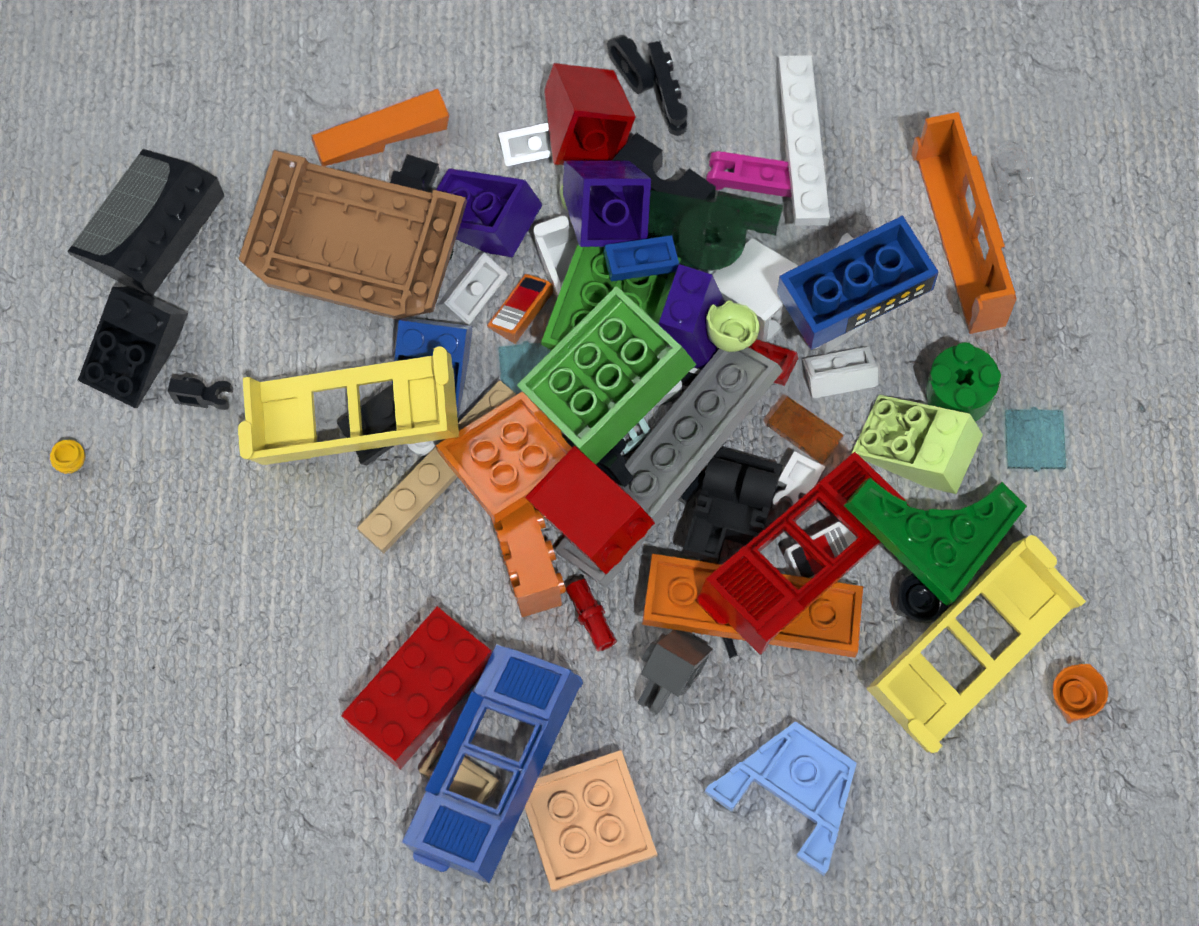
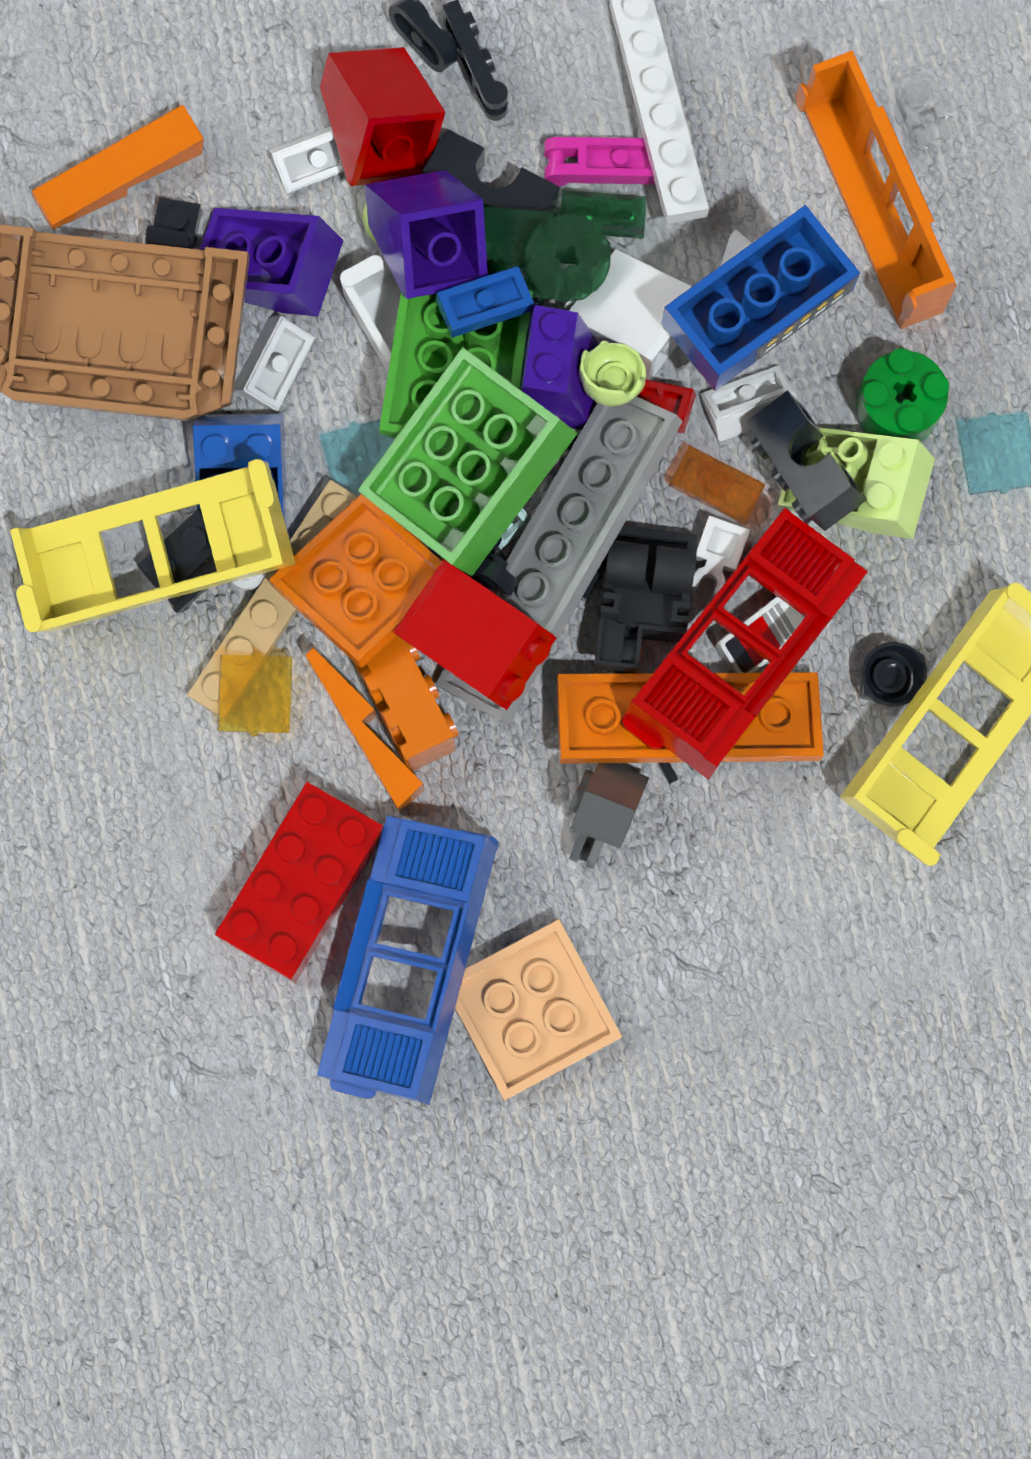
camera: 15 degrees left, 10 degrees up
tan tile [419,741,500,805] -> none
slope [487,274,553,344] -> none
red pin [566,579,617,652] -> none
light blue wing [705,721,857,876] -> none
green plate [844,478,1027,606] -> none
none -> clear yellow piece [217,651,293,737]
none -> orange slope [305,648,424,814]
none -> black arch [746,390,867,531]

